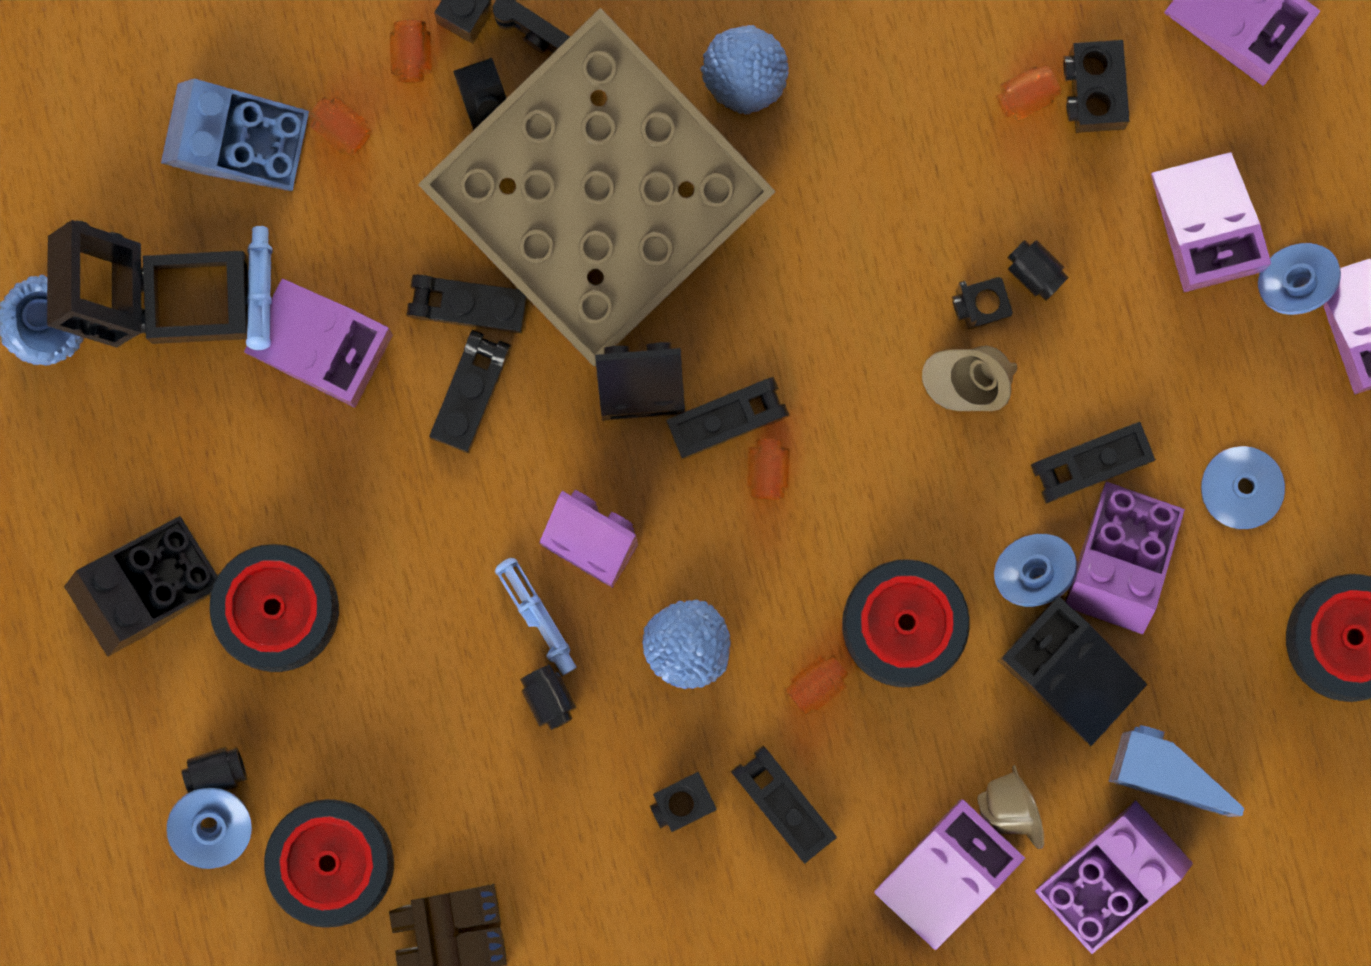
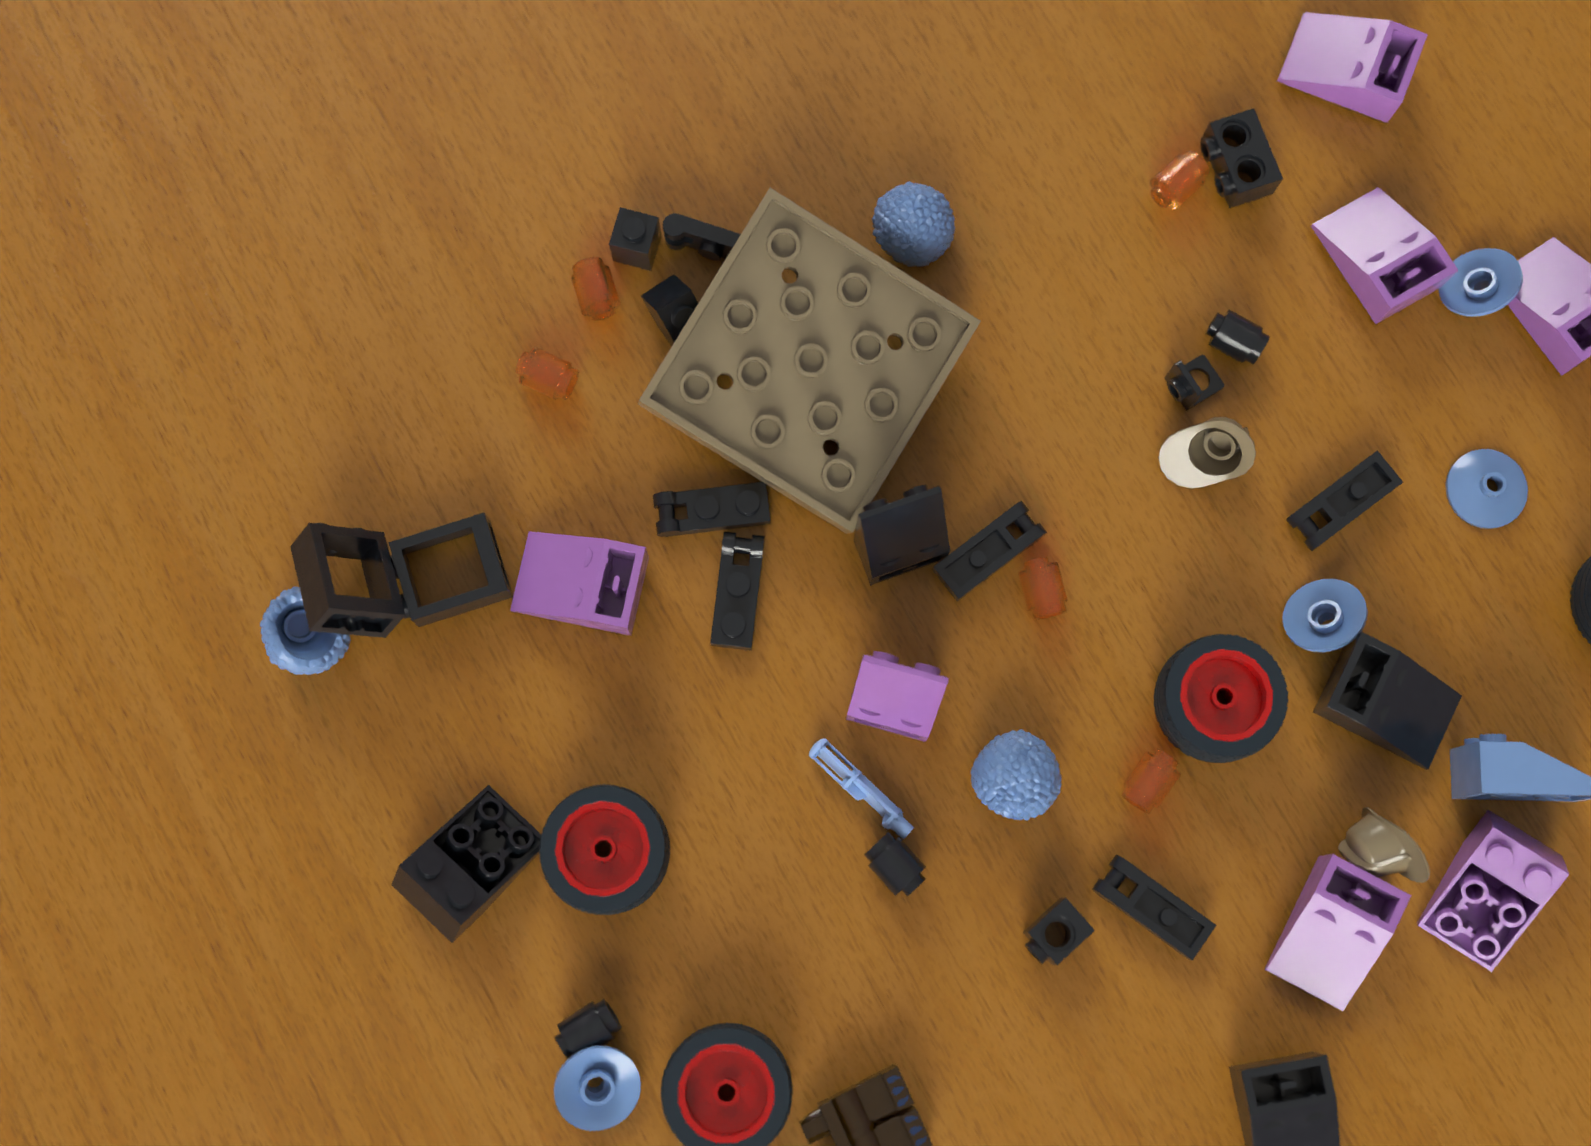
camera: 20 degrees left, 5 degrees down
medium blue slope [161,79,309,191] -> none
light blue piece [246,226,273,350] -> none
medium lavender slope [1065,482,1185,634] -> none

